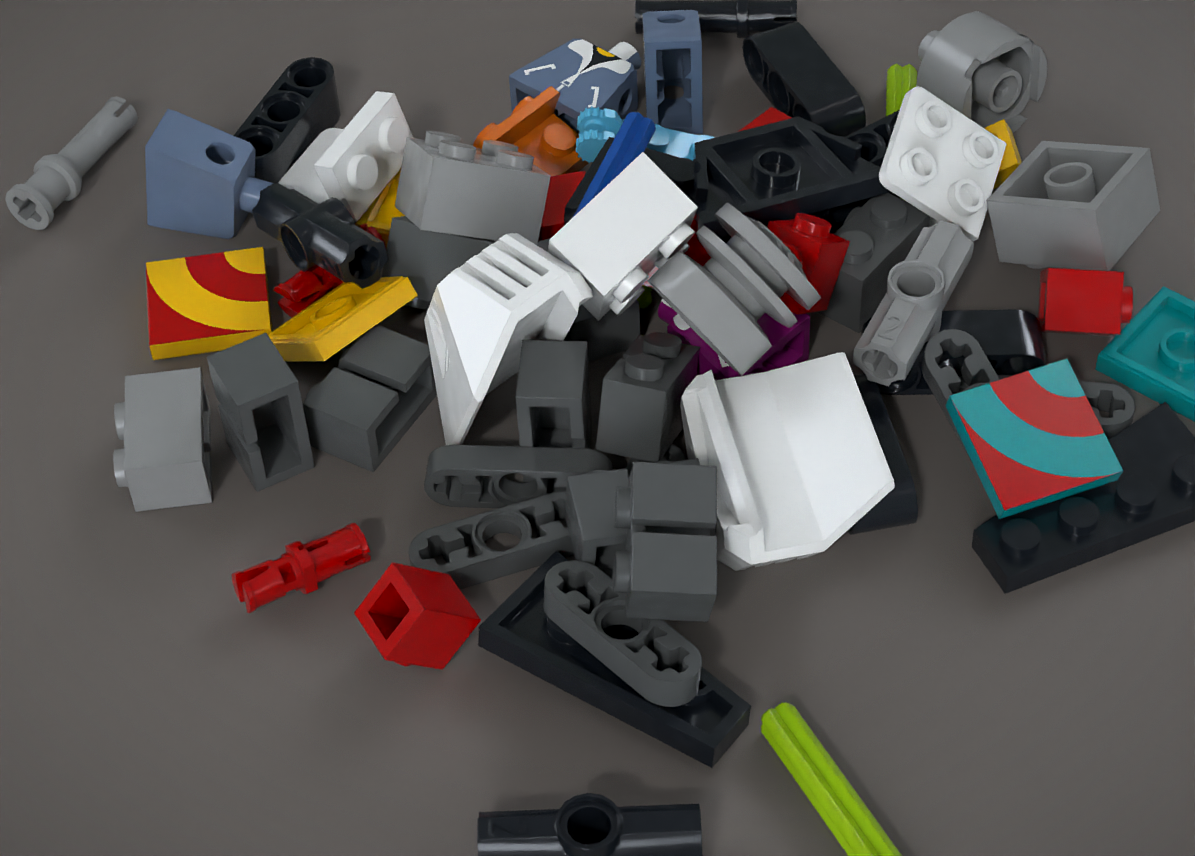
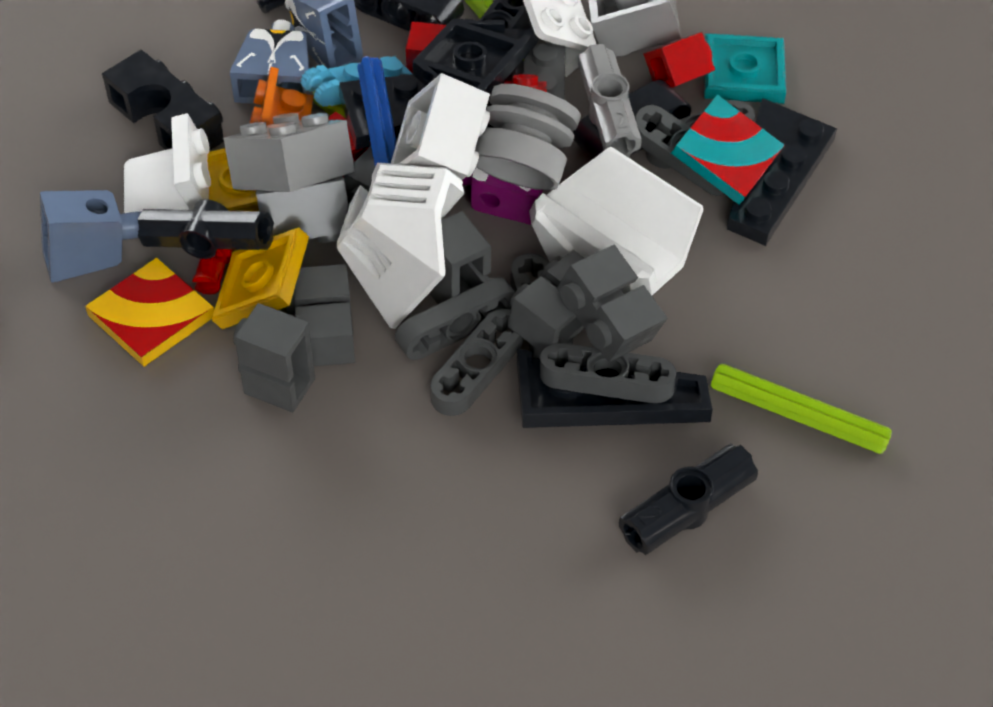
camera: 40 degrees left, 5 degrees up
light grey piece [113,367,212,512] -> none
red pin [232,523,371,613] -> none
black beam [233,57,341,183] -> none
red brick [354,562,481,670] -> none
dark grey piece [596,332,700,463] -> none
none -> black arch [102,49,224,151]

